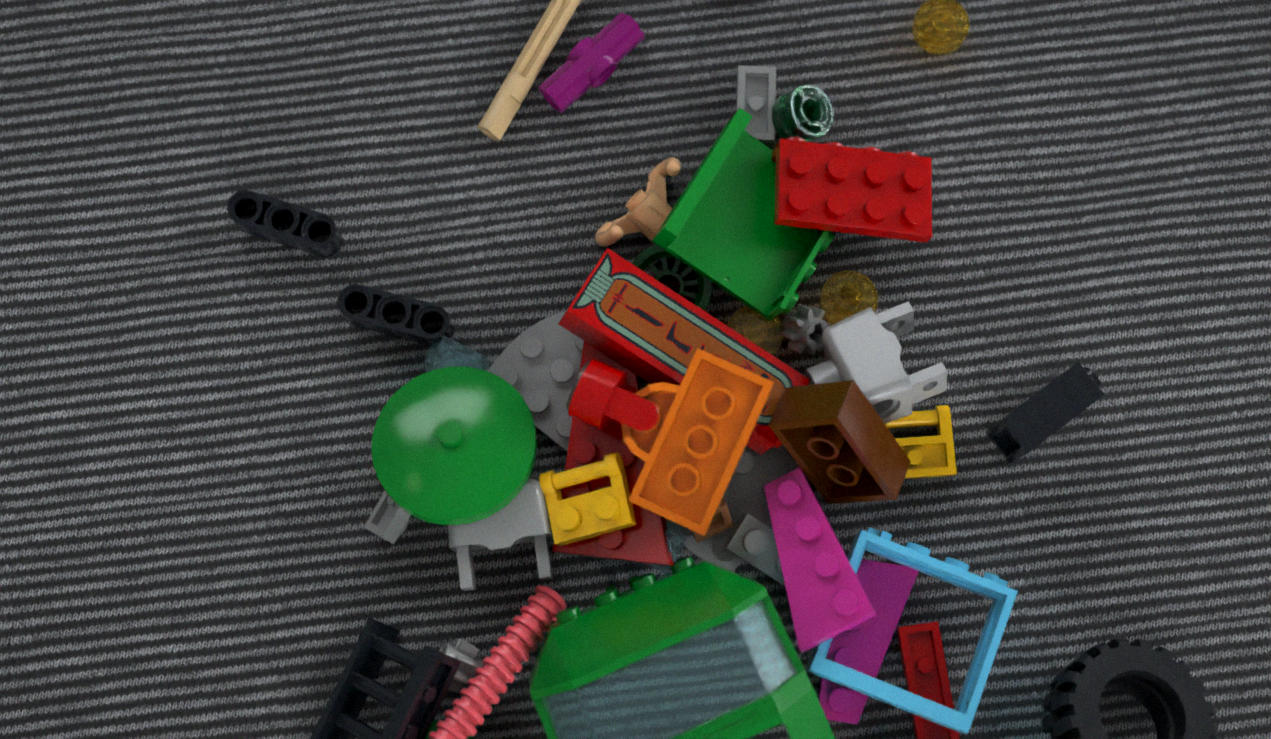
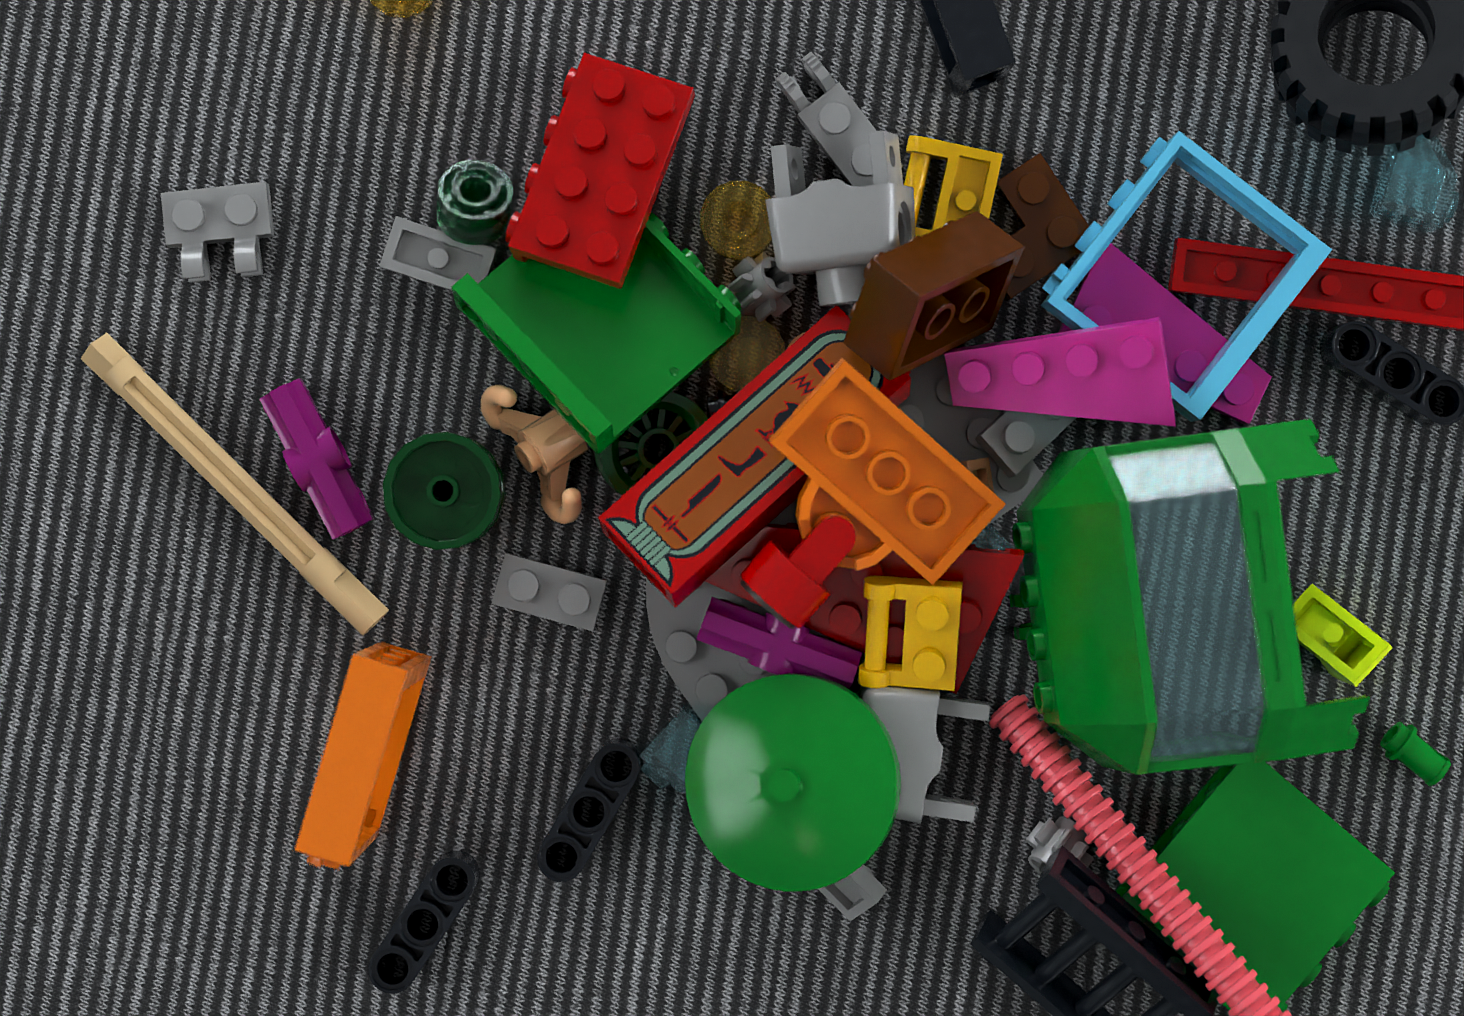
camera: 75 degrees left, 10 degrees up
none -> orange window [295,641,432,870]
none -> dark green wheel [382,432,506,550]
none -> light grey plate [491,553,608,632]
none -> magenta piece [696,596,862,689]
none -> light grey hinge [775,52,903,186]
none -> reddish brown plate [996,153,1089,300]

